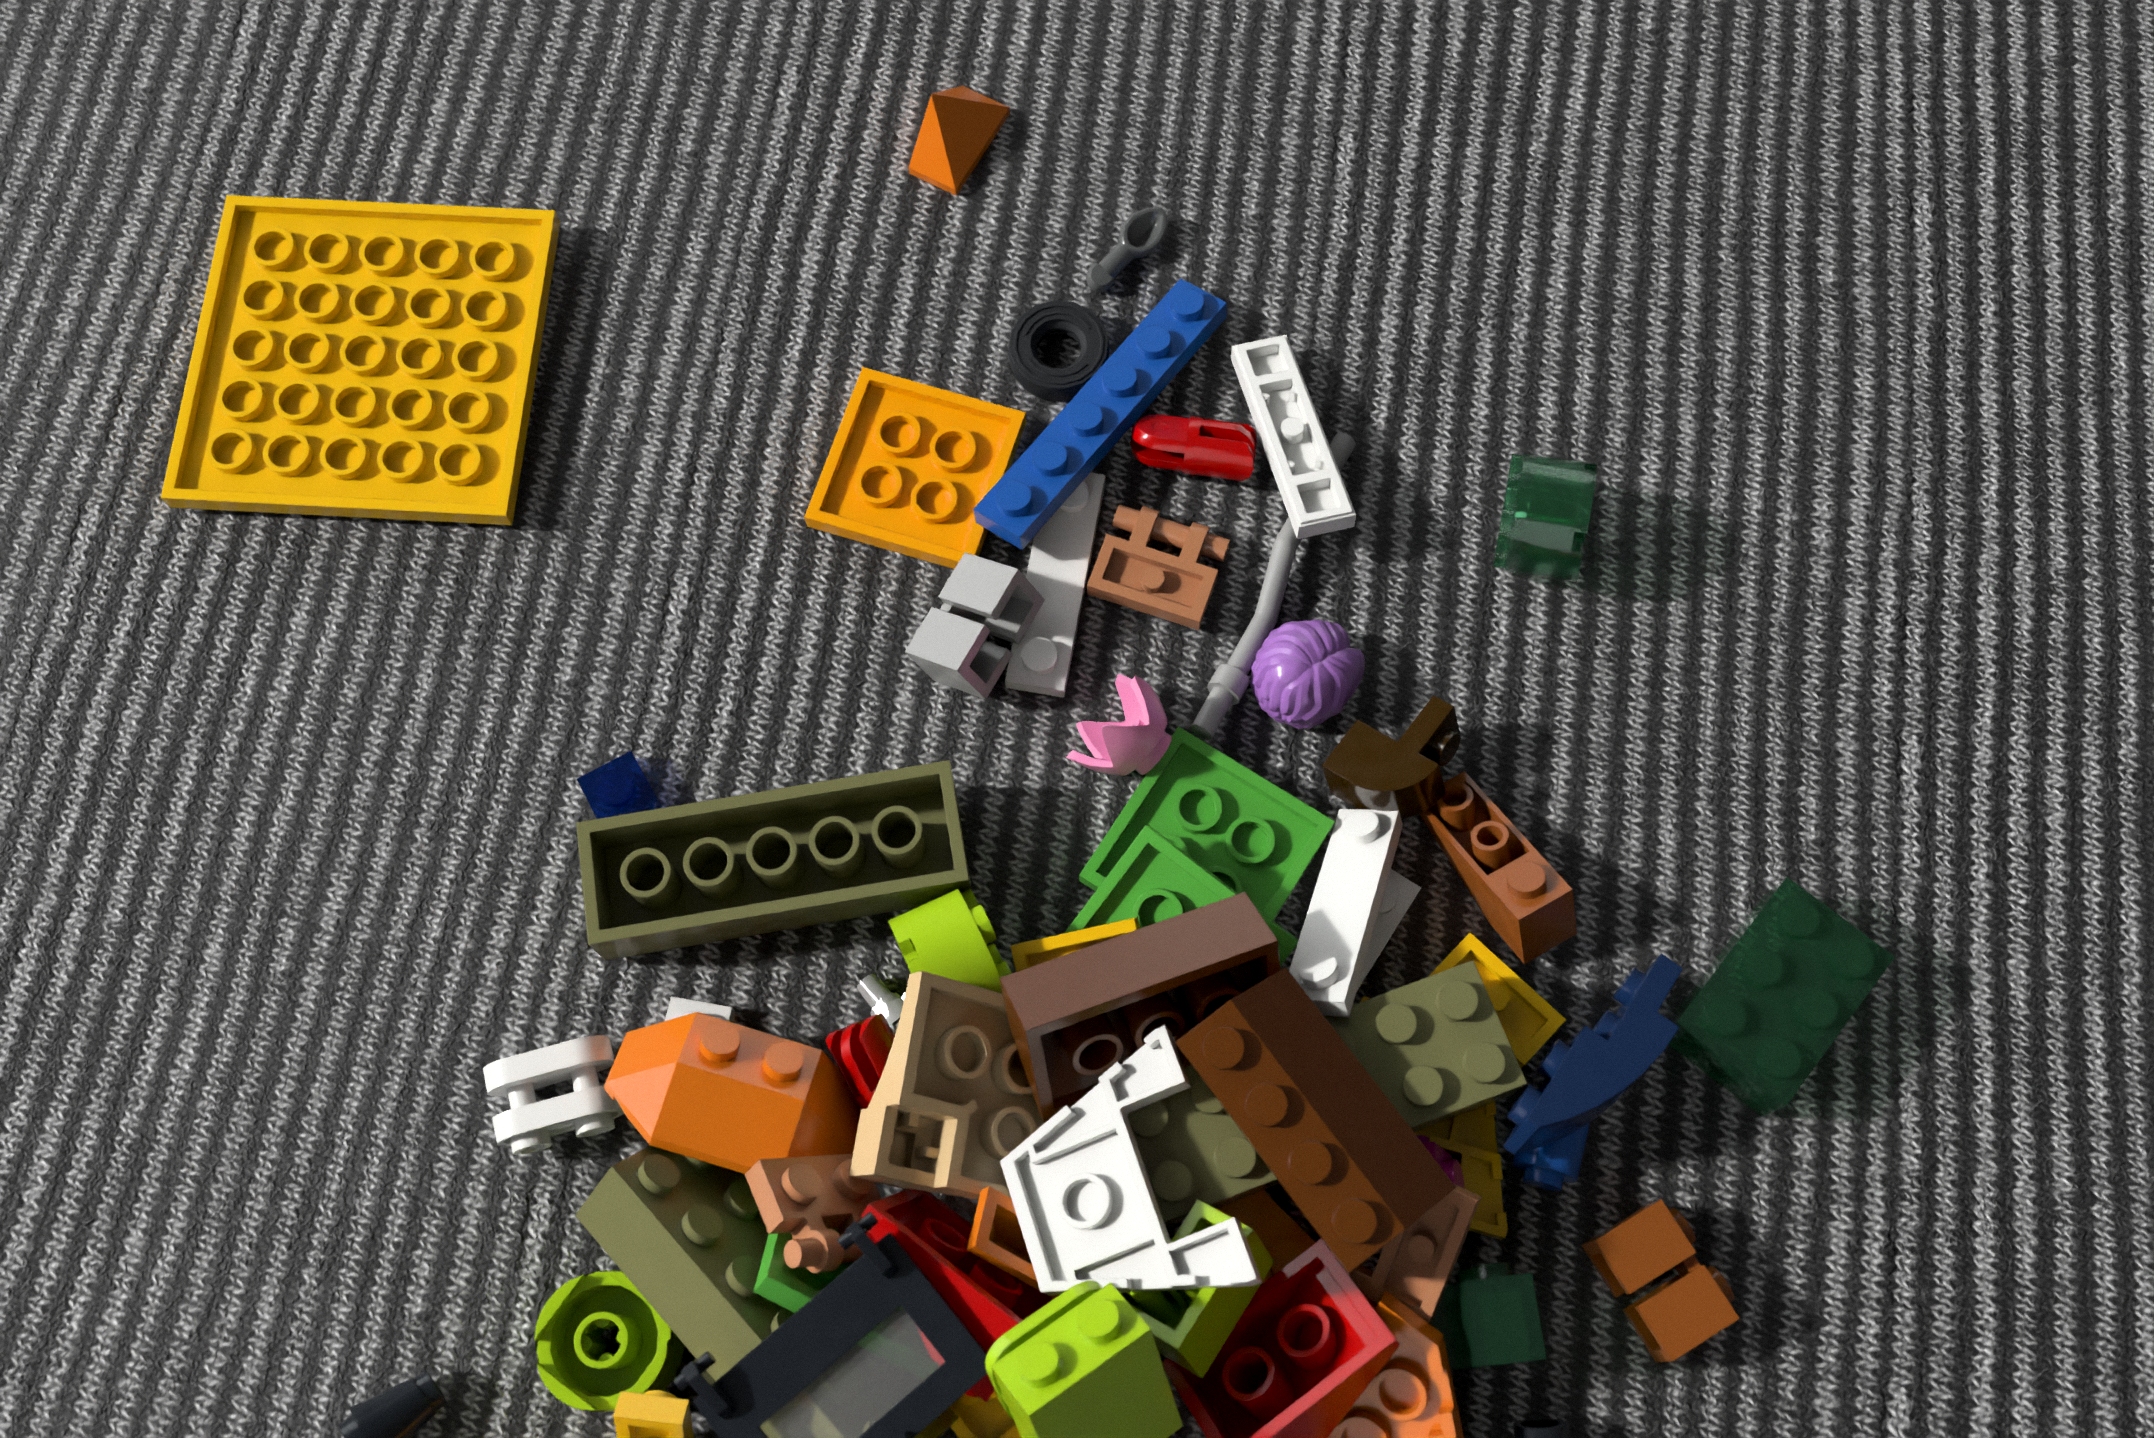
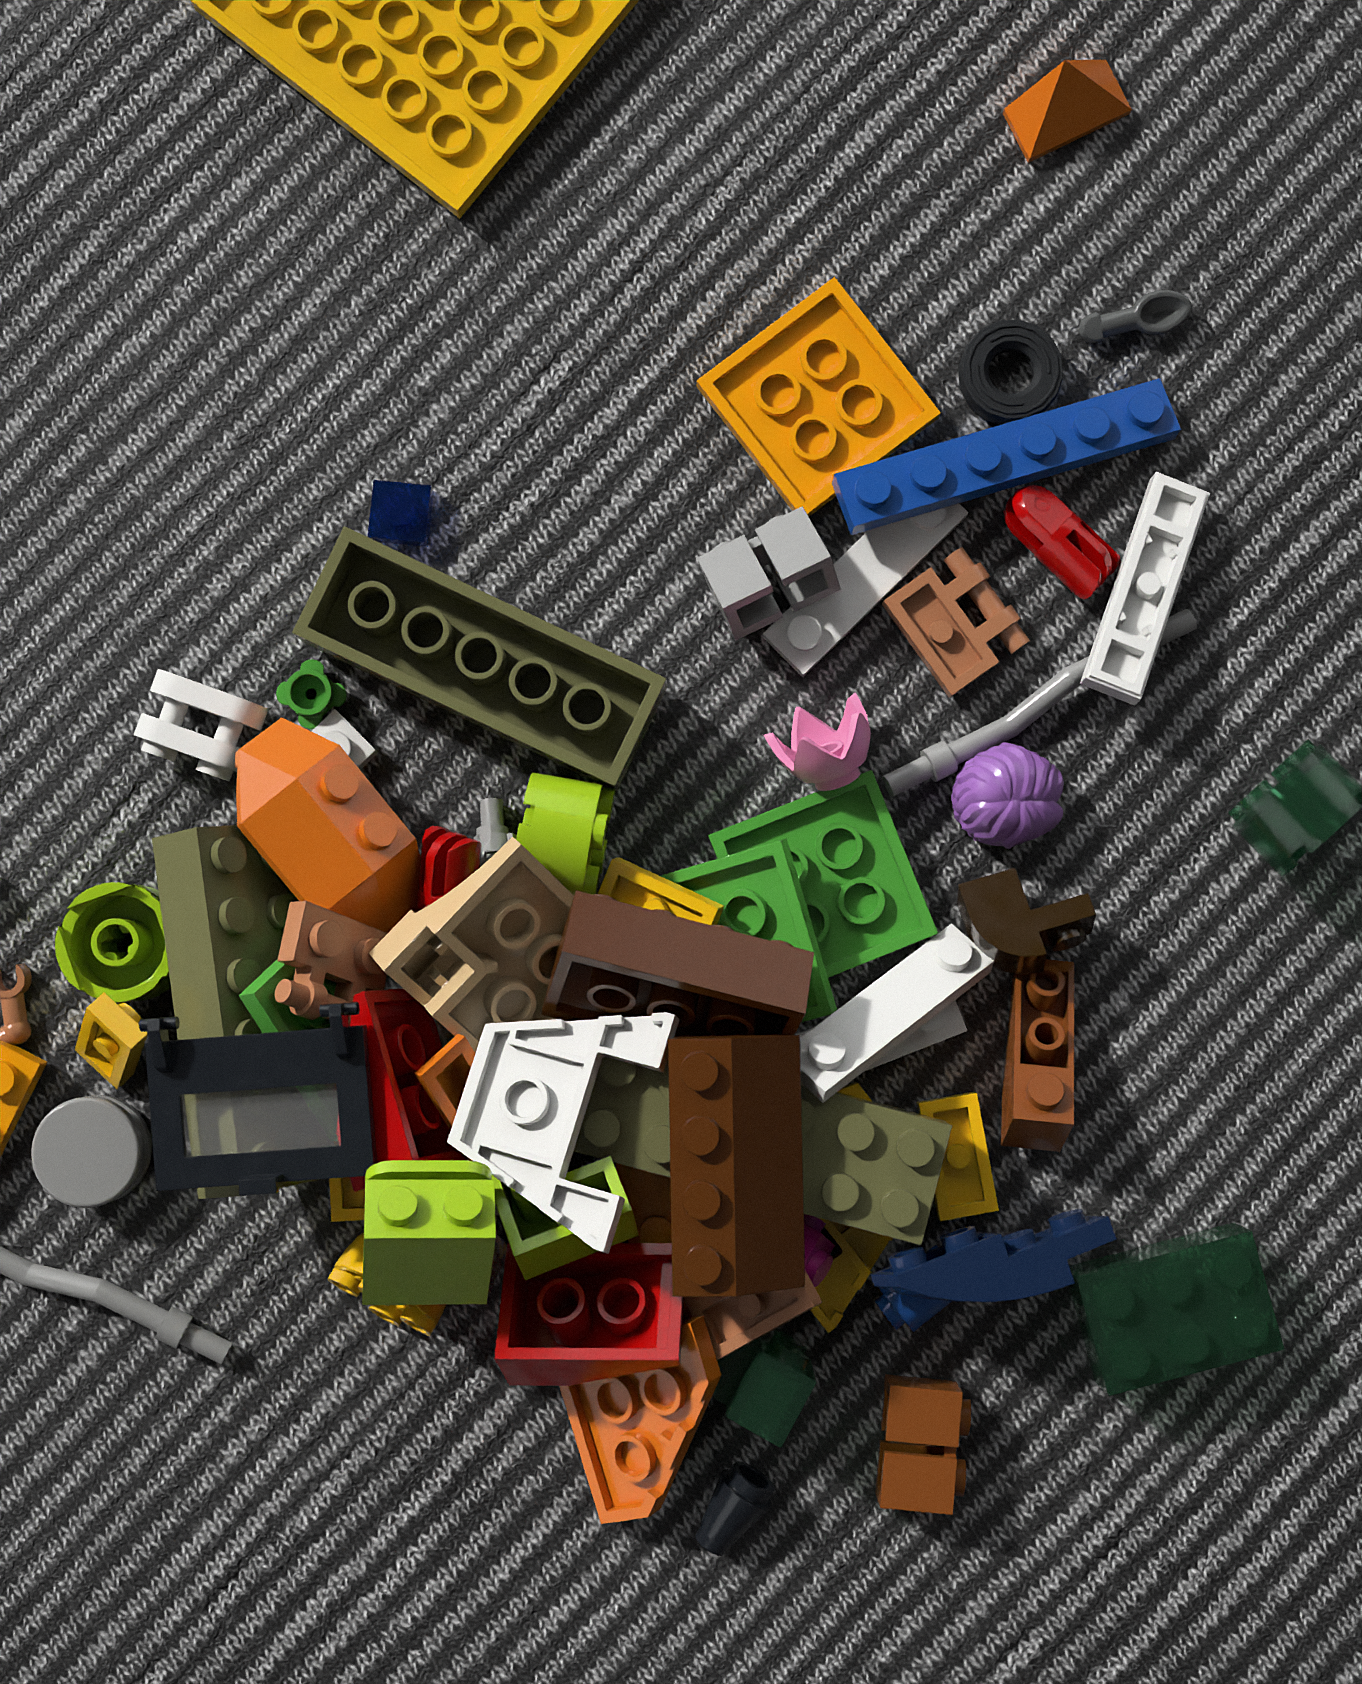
camera: 40 degrees right, 15 degrees up
none -> bright green plate [276,659,347,729]

